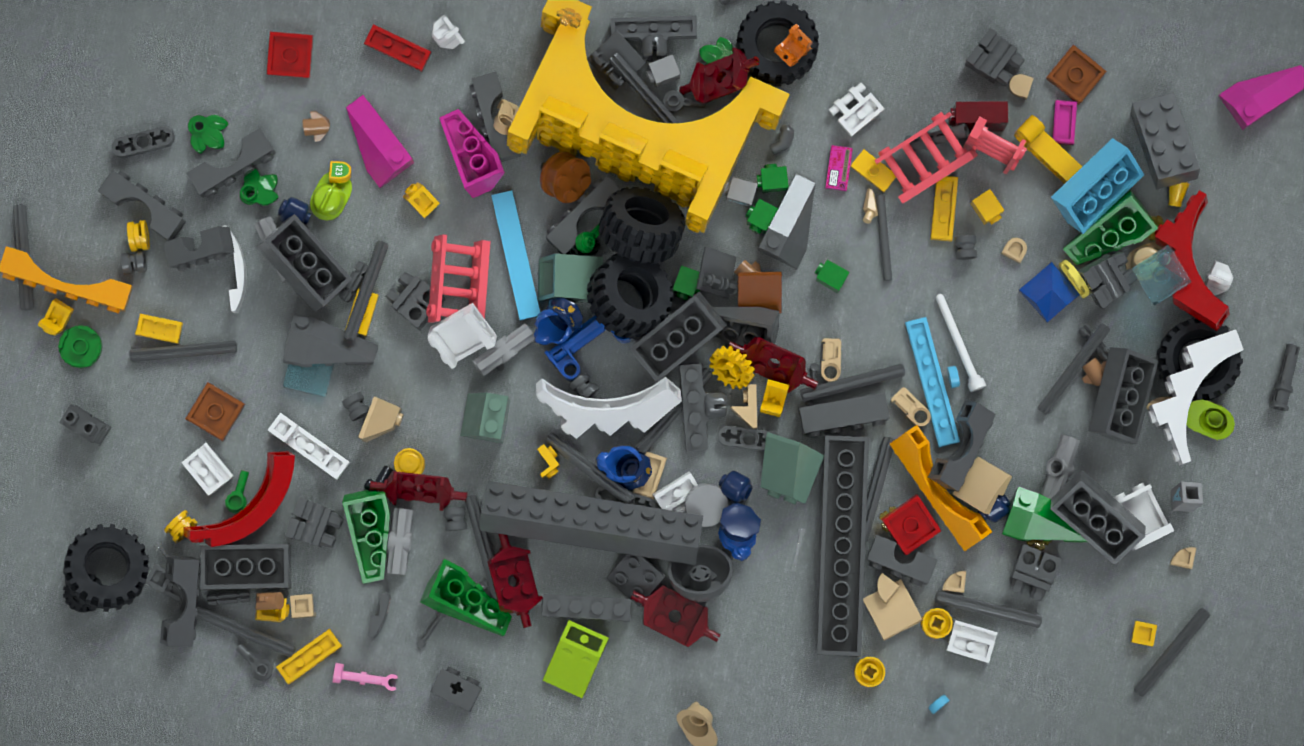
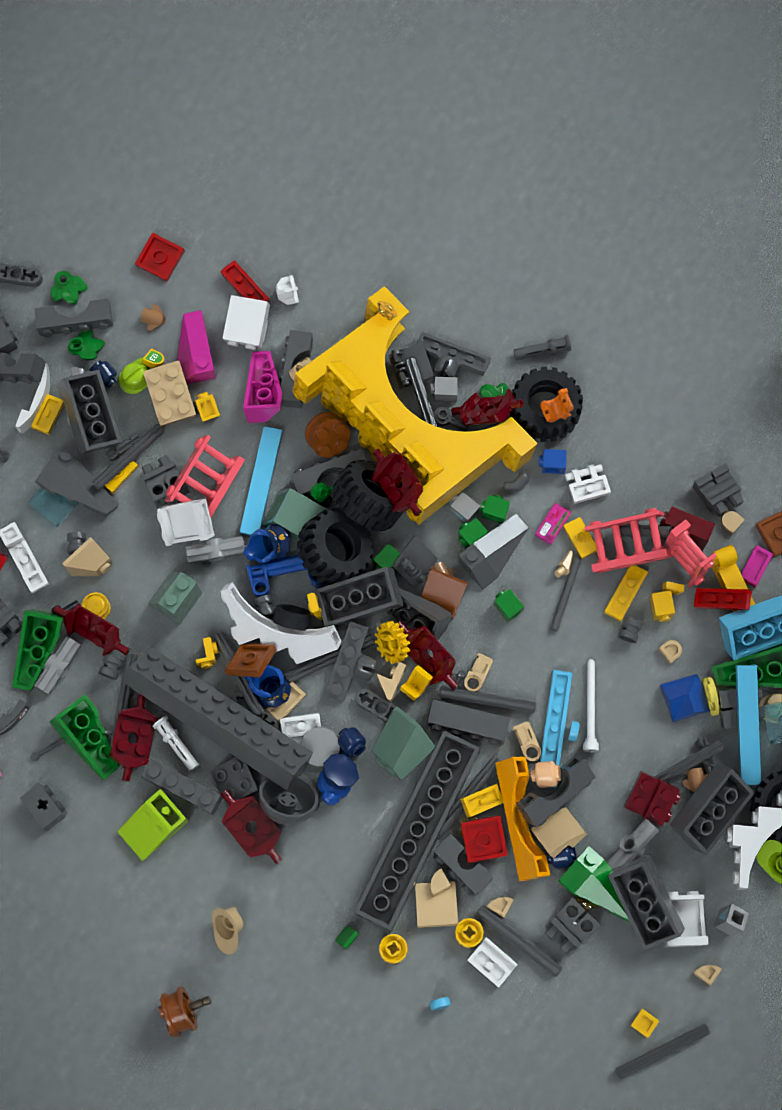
camera: 25 degrees right, 10 degrees down
none -> yellow plate [31,394,64,435]
none -> tan brick [143,360,197,427]
none -> white pin [153,716,200,772]
none -> white brick [223,295,270,350]
none -> dark orange tile [225,643,277,677]
none -> black tyre [273,604,312,630]
none -> yellow plate [307,593,323,621]
none -> green slope [335,925,359,950]
none -> dark red plate [372,449,423,516]
none -> yellow plate [460,784,503,818]
none -> light nougat head [531,761,561,788]
none -> blue brick [539,449,566,474]
none -> dark red plate [624,771,681,826]
none -> yellow tile [662,581,685,595]
none -> red plate [693,588,752,610]
none -> medium azure tile [735,665,761,785]

